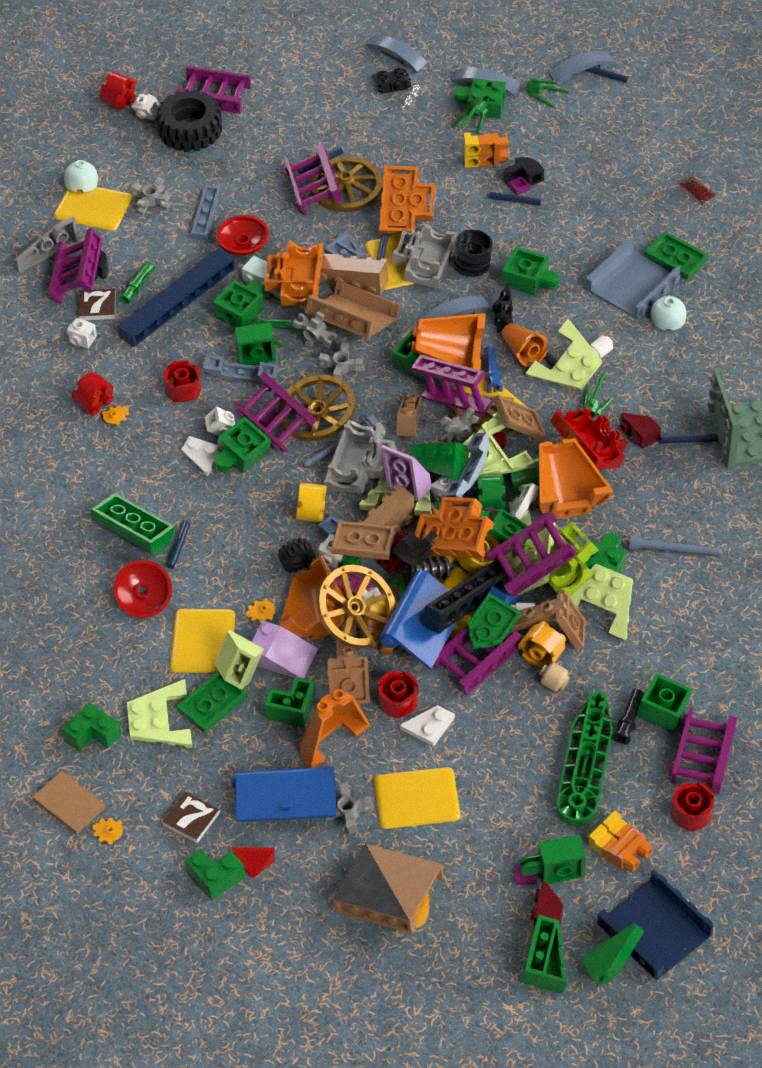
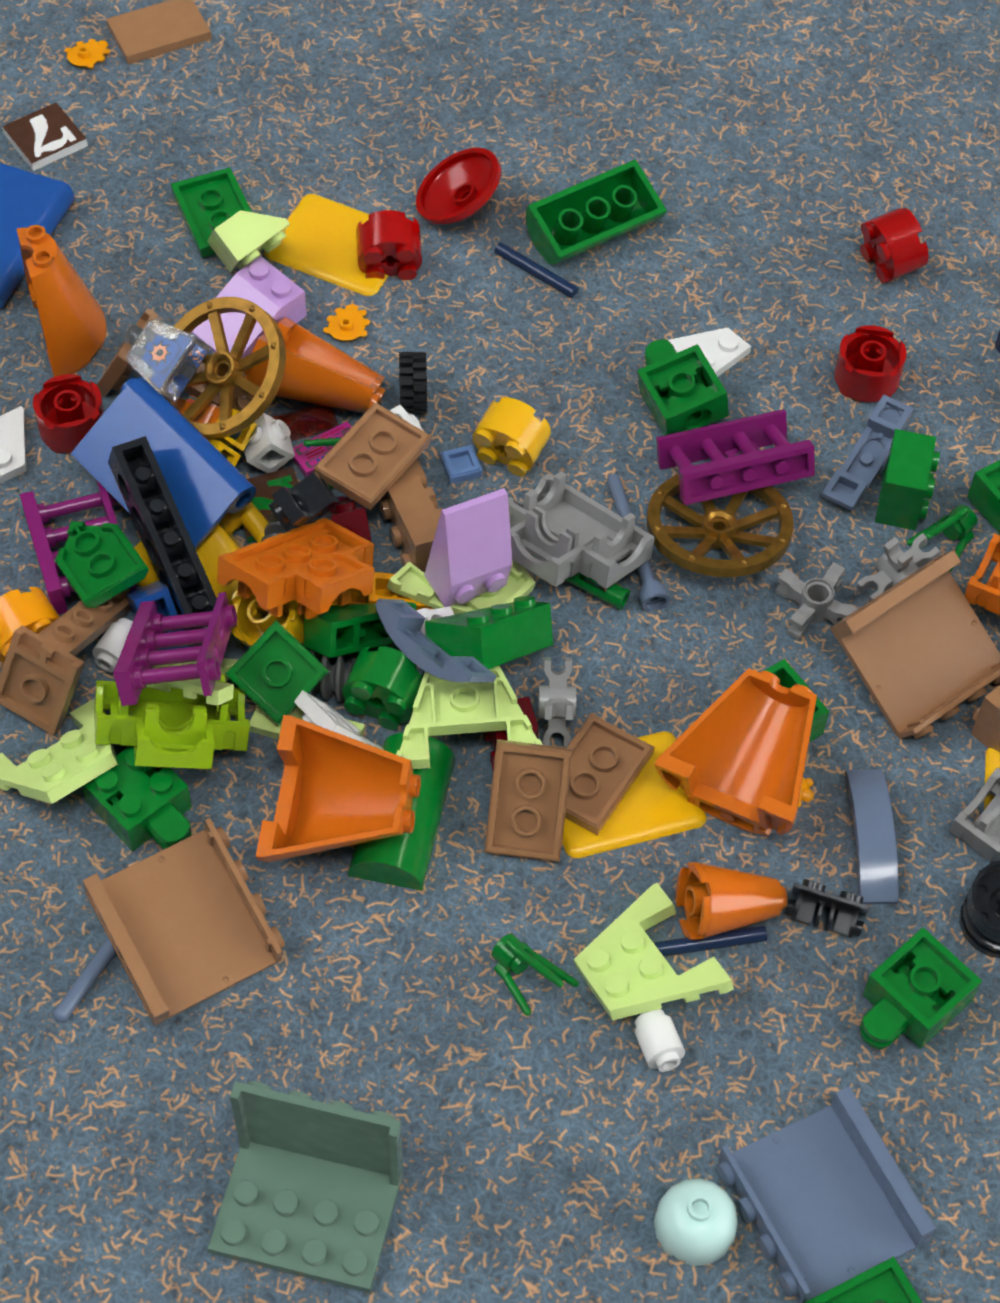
camera: 110 degrees right, 5 degrees up
green brick [62,702,121,752] -> none
light orange piece [102,405,130,425] -> none
yellowish green wing [127,680,192,748] -> none
white brick [205,407,235,436] -> none
green brick [265,677,316,727] -> none
medium nougat slope [396,393,422,437] -> none
magenta fence [411,355,493,415] -> none
blue pin [483,346,503,393] -> none
red piece [550,408,628,470] -> none
dark red slope [620,413,661,449] -> none
dark blue bar [660,433,717,444] -> none
none -> medium nougat panel [83,818,285,1026]
none -> clear torso [124,319,211,402]
none -> red brick [356,210,422,280]

